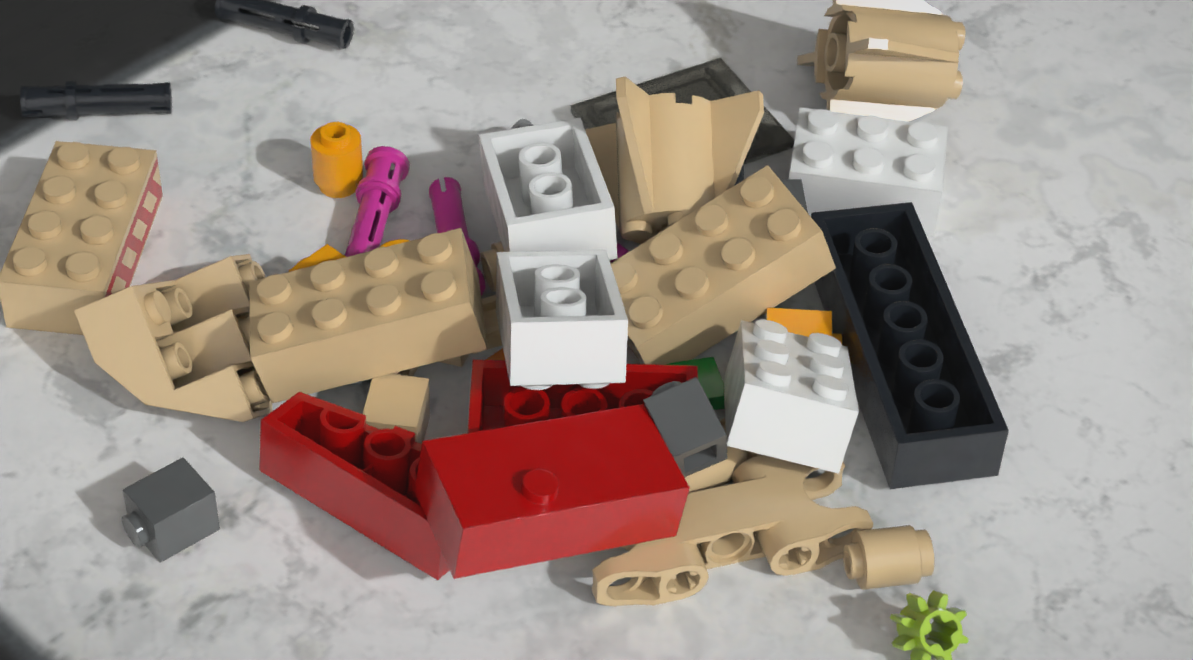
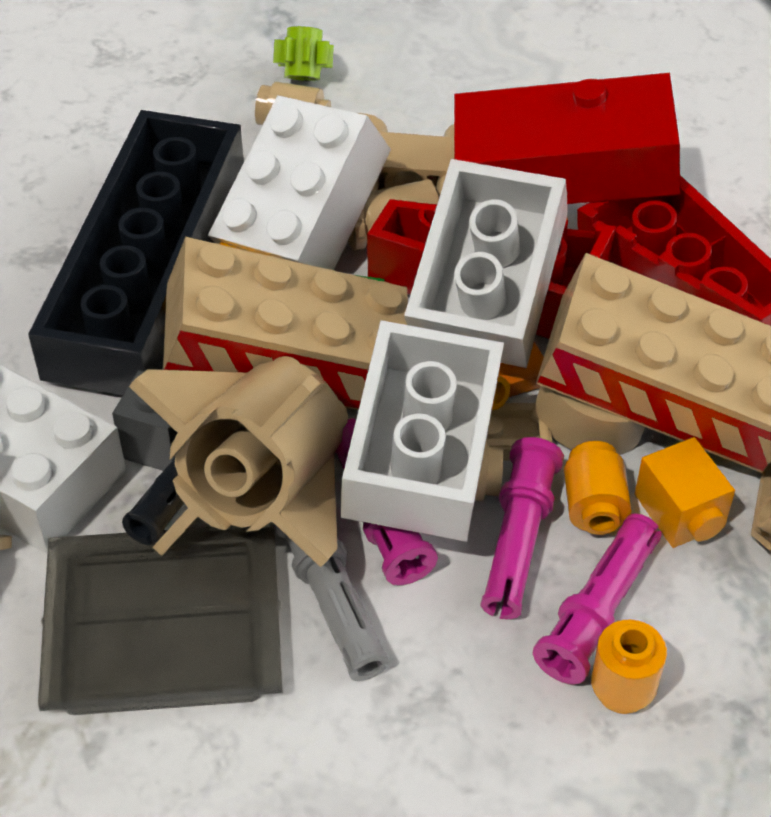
camera: 155 degrees left, 5 degrees up
dark grey brick [643,377,727,477] -> none

